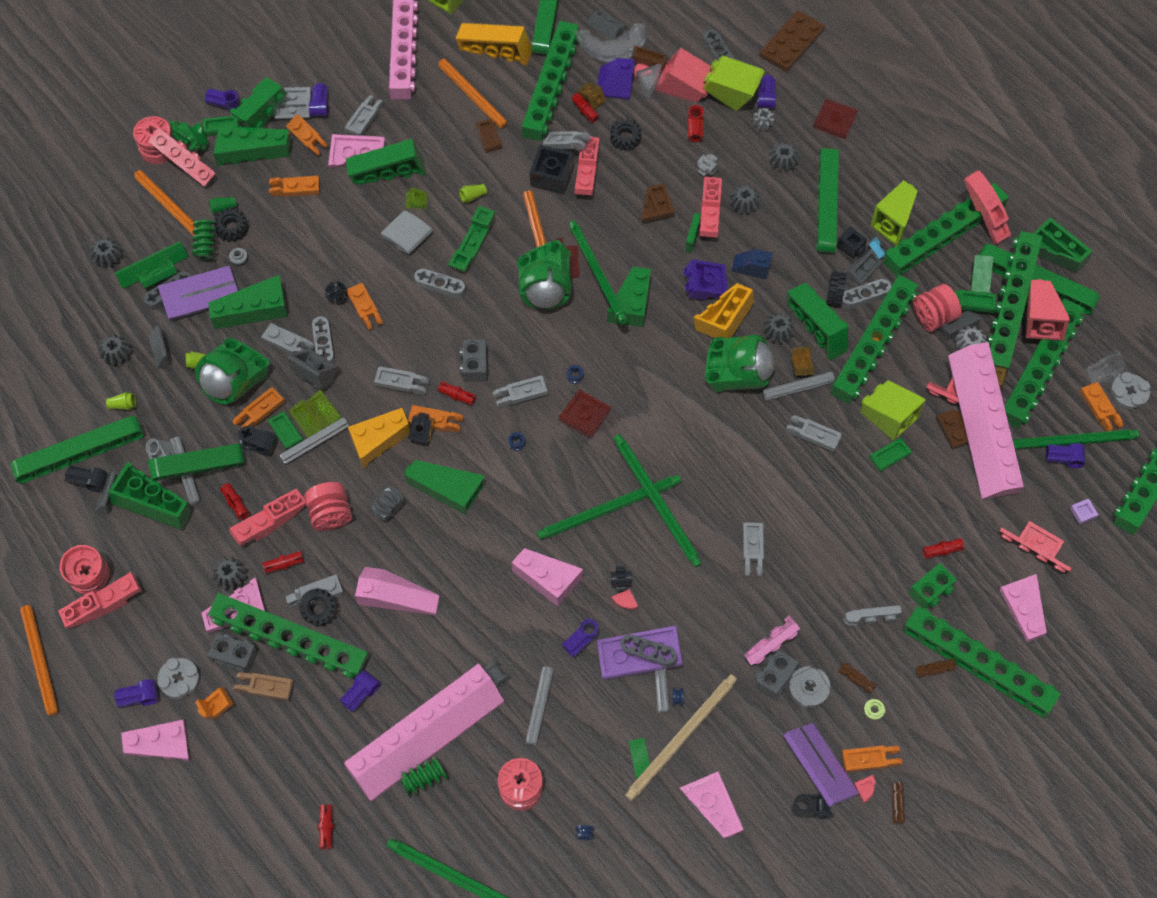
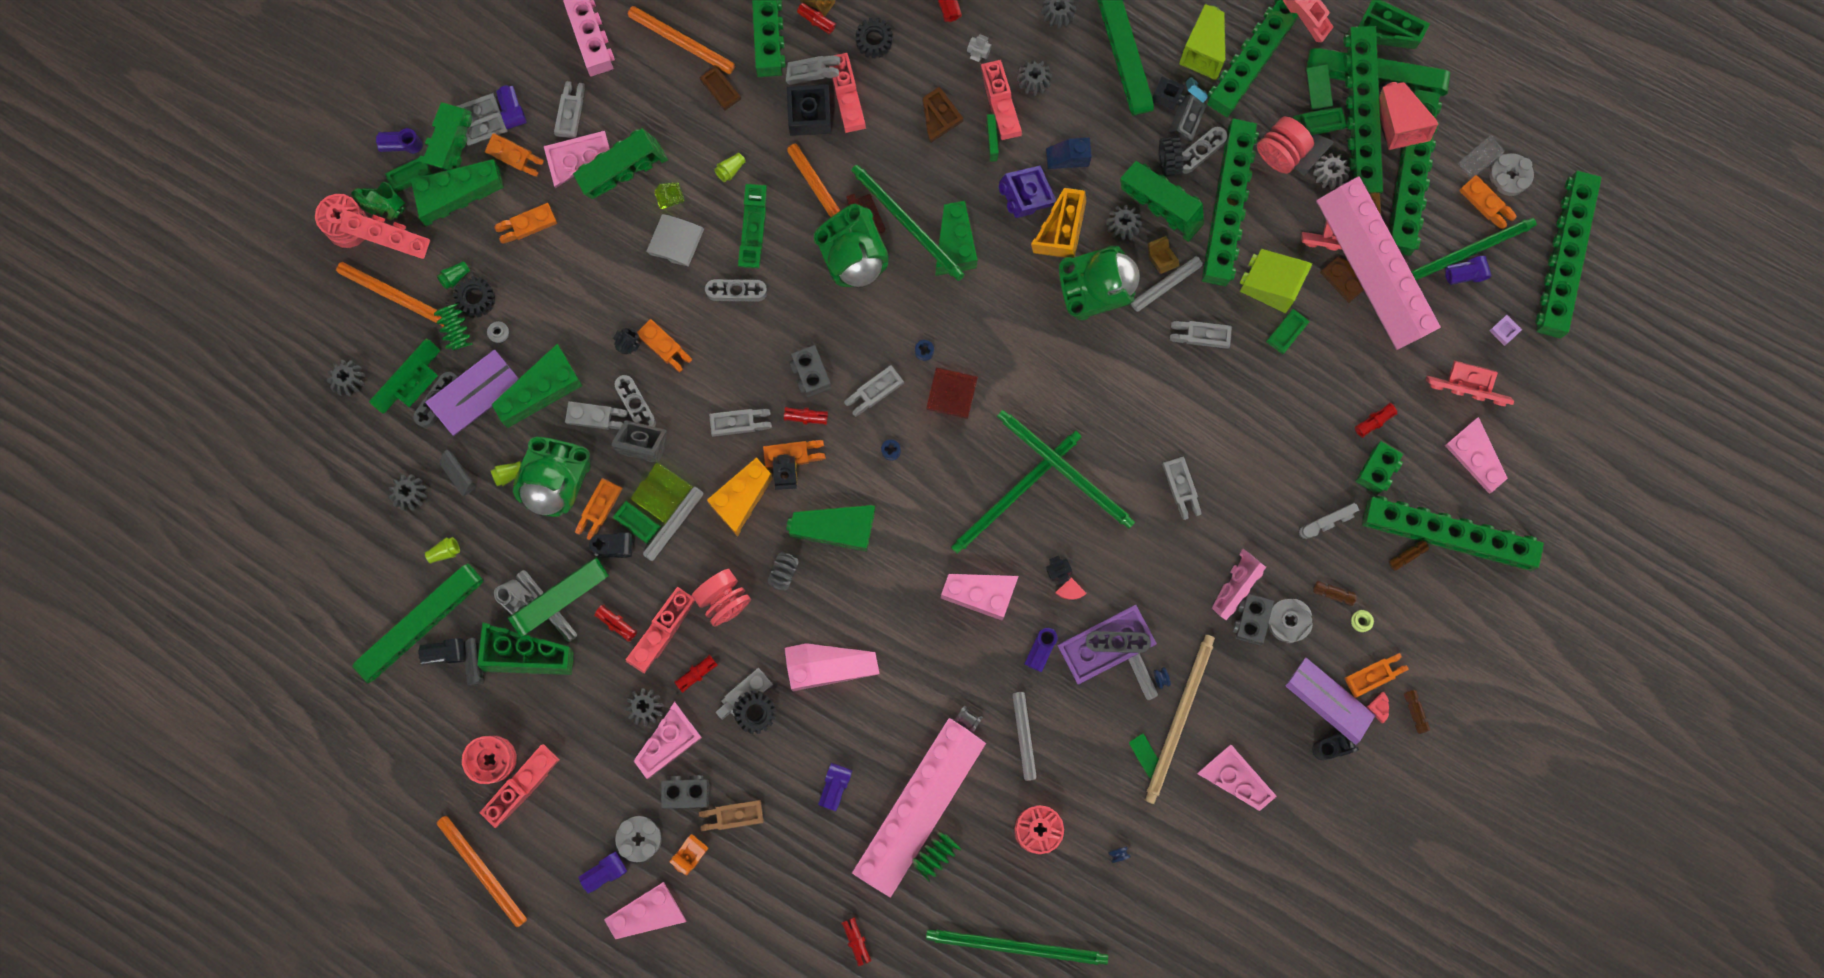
camera: 20 degrees left, 15 degrees up
green brick [208,593,369,679] -> none

